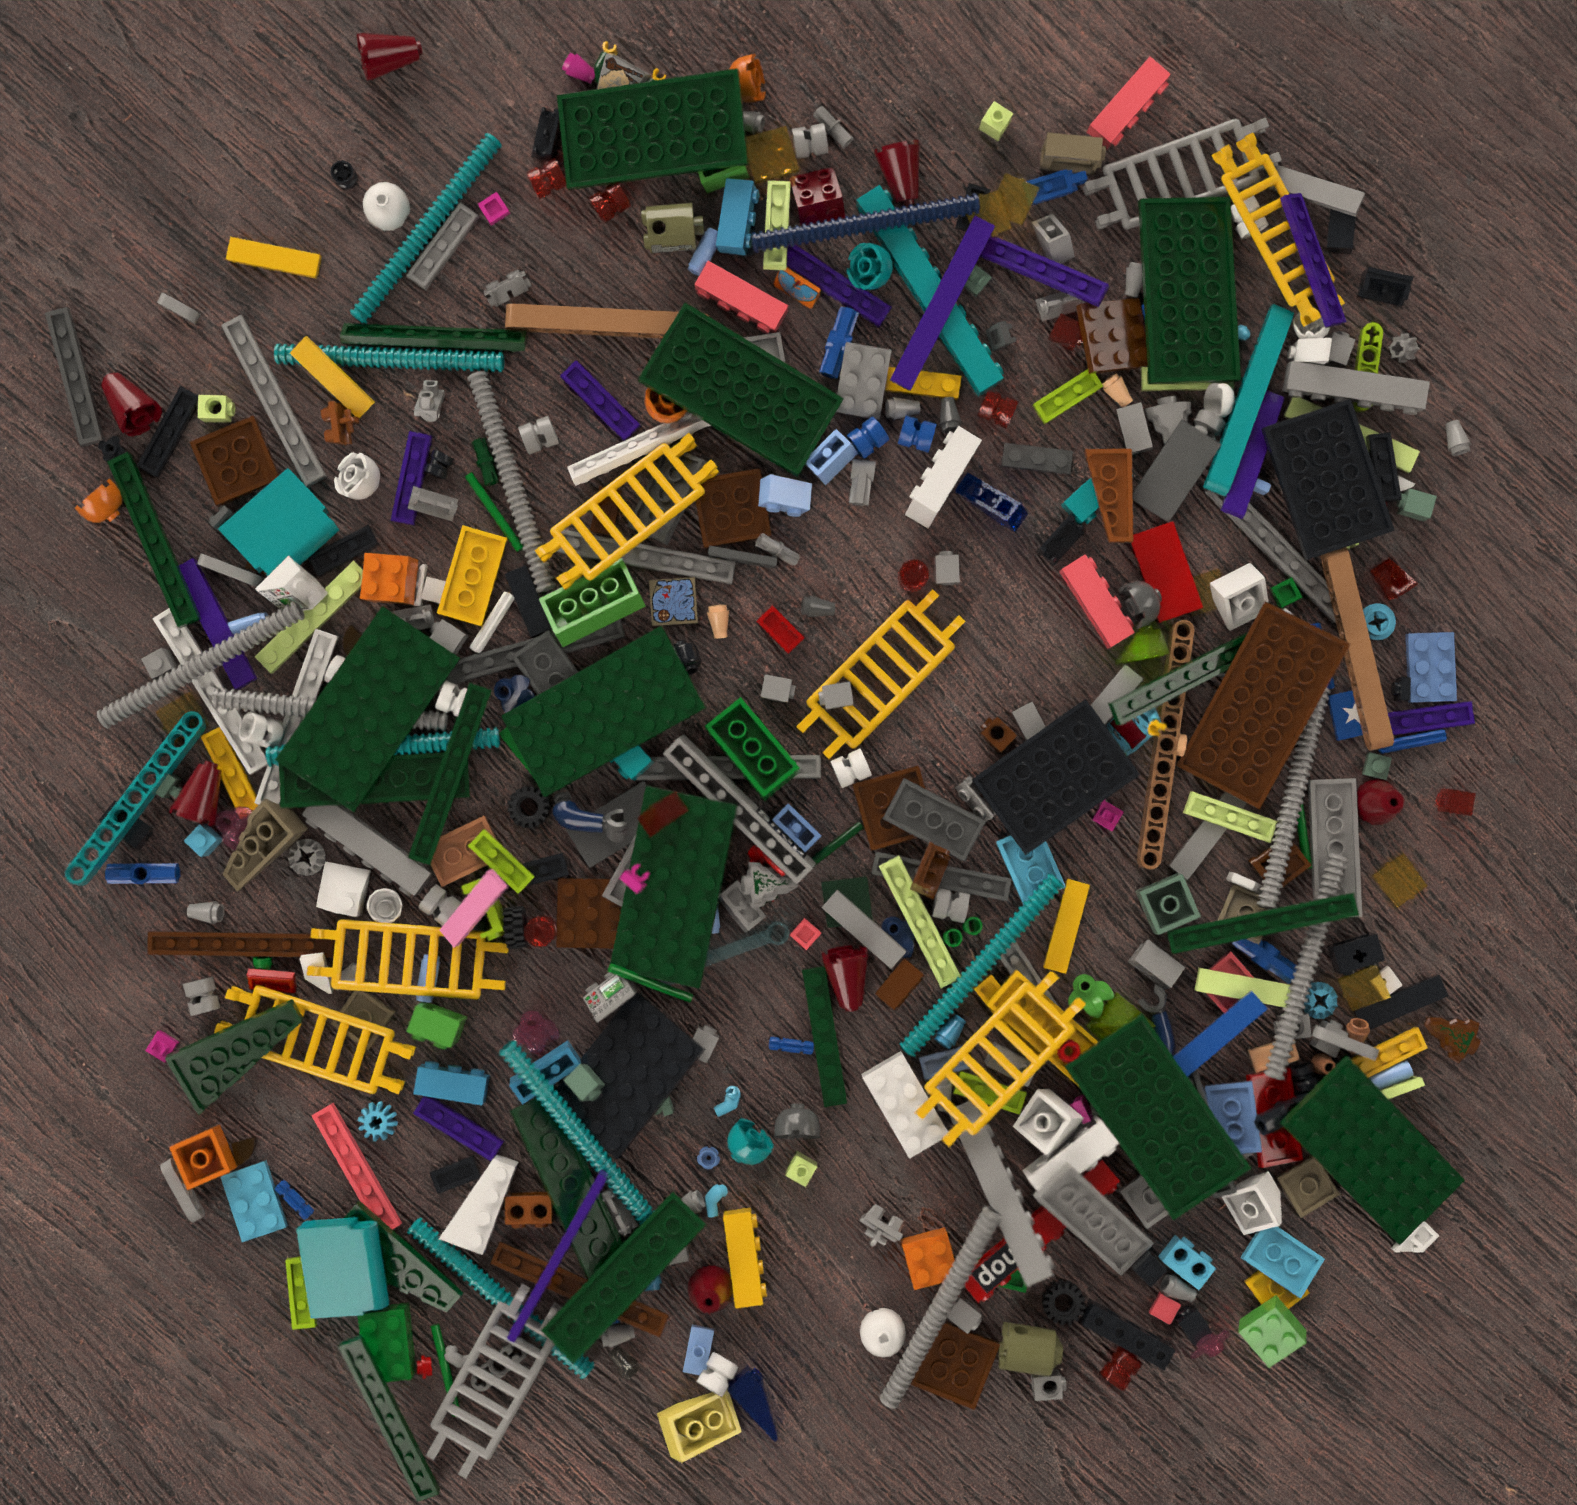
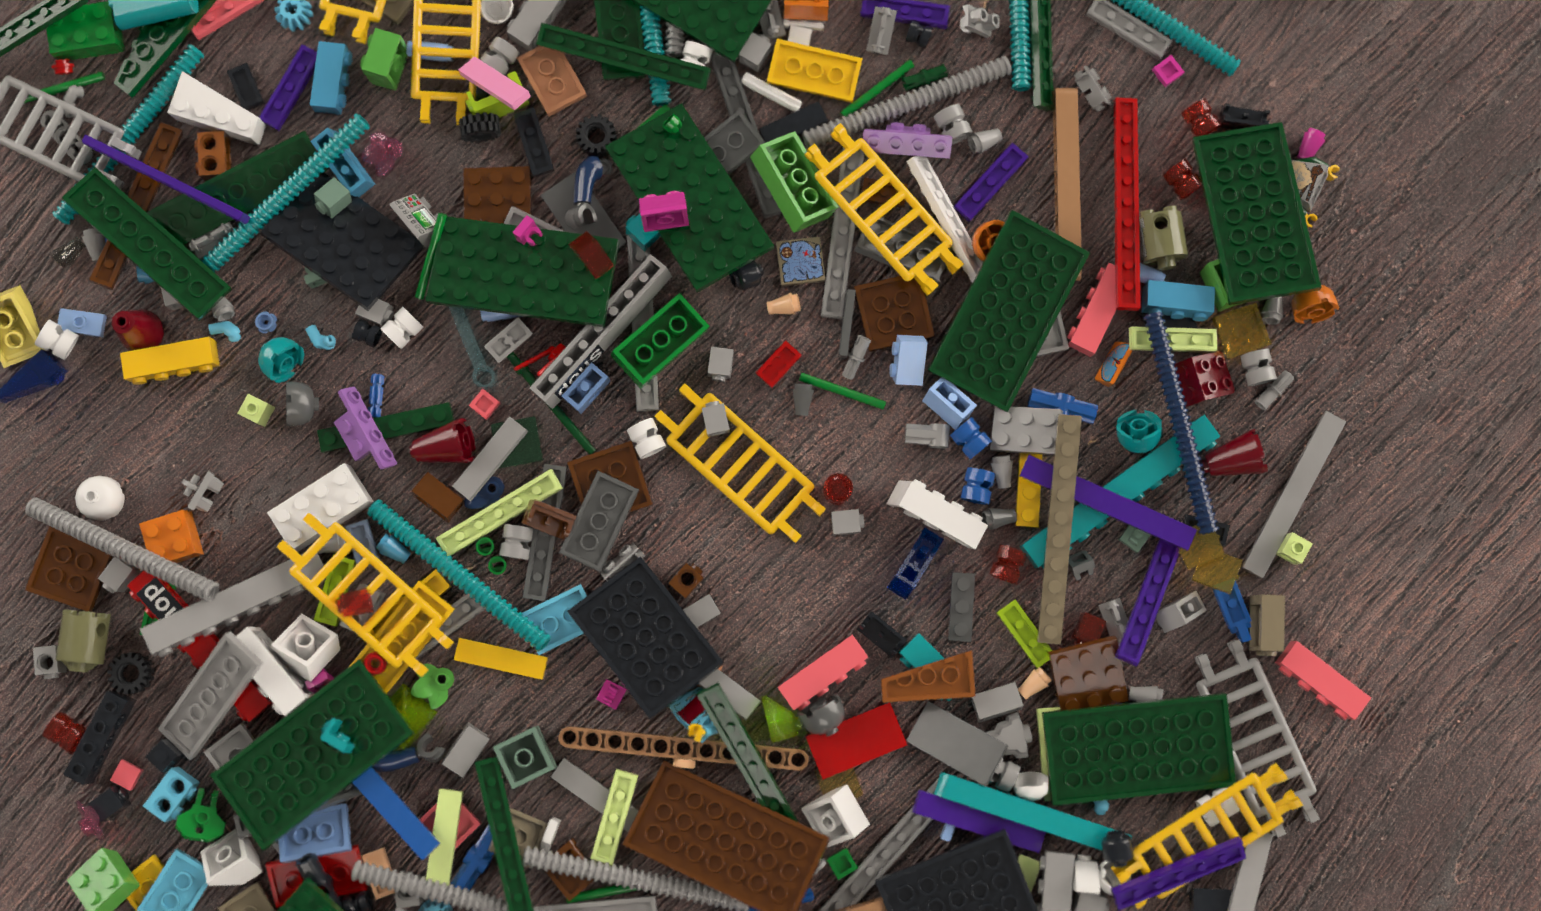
camera: 90 degrees right, 5 degrees down
lime plate [468,829,535,894] -> none
dark blue plate [494,675,535,713] -> none
clear red wheel [524,915,557,947] -> none
light grey rock [741,862,798,908] -> none
dark purple tile [787,245,892,328] -> none
light grey cone [1160,1274,1197,1303] -> none
none -> green hinge [175,787,225,843]
none -> teal bracket [320,718,355,753]
none -> medium lavender bracket [334,387,397,469]
none -> clear red brick [337,589,374,618]
none -> black wheel [352,319,382,348]
none -> white wheel [380,307,424,349]
none -> dark pink slope [639,191,689,232]
none -> green hinge [662,114,682,134]
none -> green bar [799,373,886,410]
none -> medium lavender bracket [863,122,952,158]
none -> light grey cone [968,128,1002,154]
none -> dark tan plate [1037,414,1082,645]
none -> black head [1101,830,1134,867]
none -> red plate [1114,97,1140,311]
none -> light grey tile [1241,411,1346,579]

